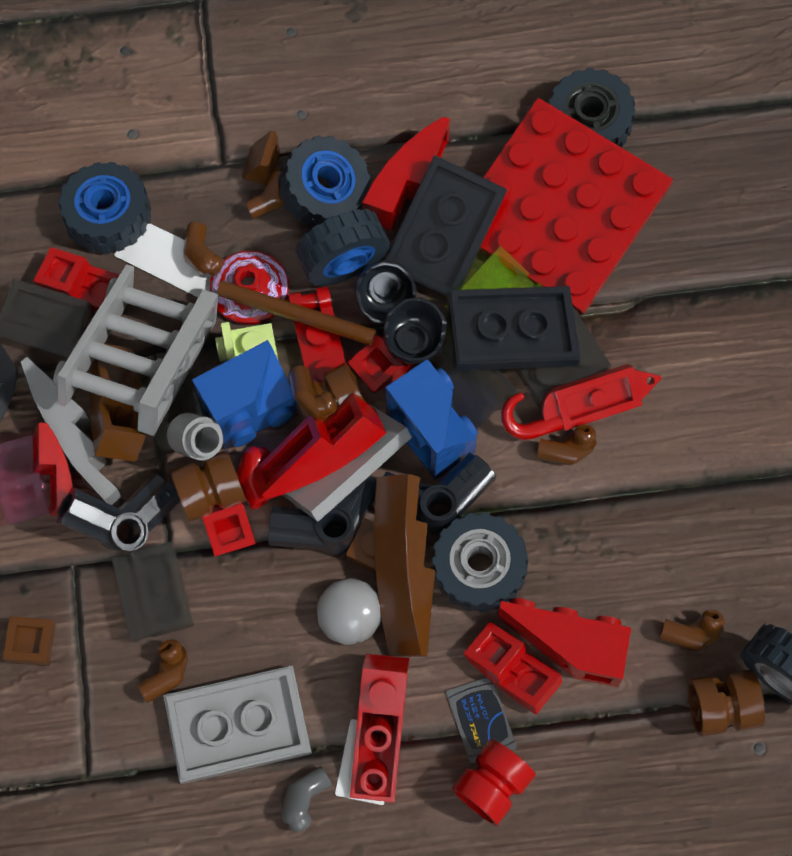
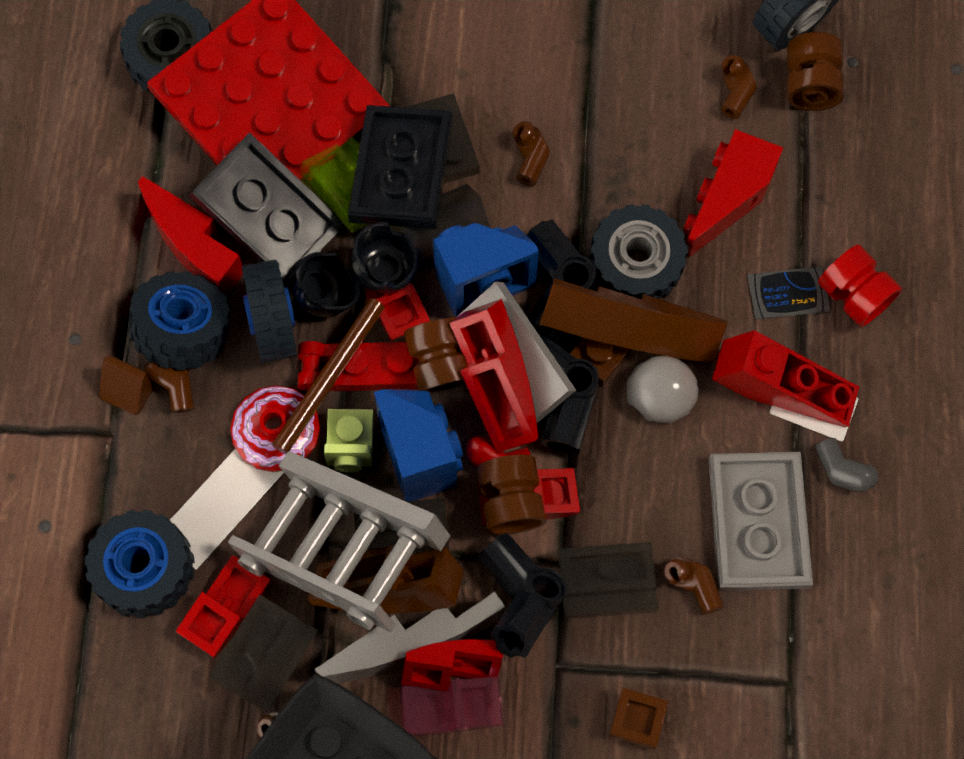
camera: 80 degrees left, 0 degrees up
light grey brick [167,413,223,460] -> none
reddish brown arm [183,222,223,276] -> none
reddish brown arm [289,366,337,420] -> none
red slope [463,622,563,715] -> none
red plate [501,364,662,440] -> none

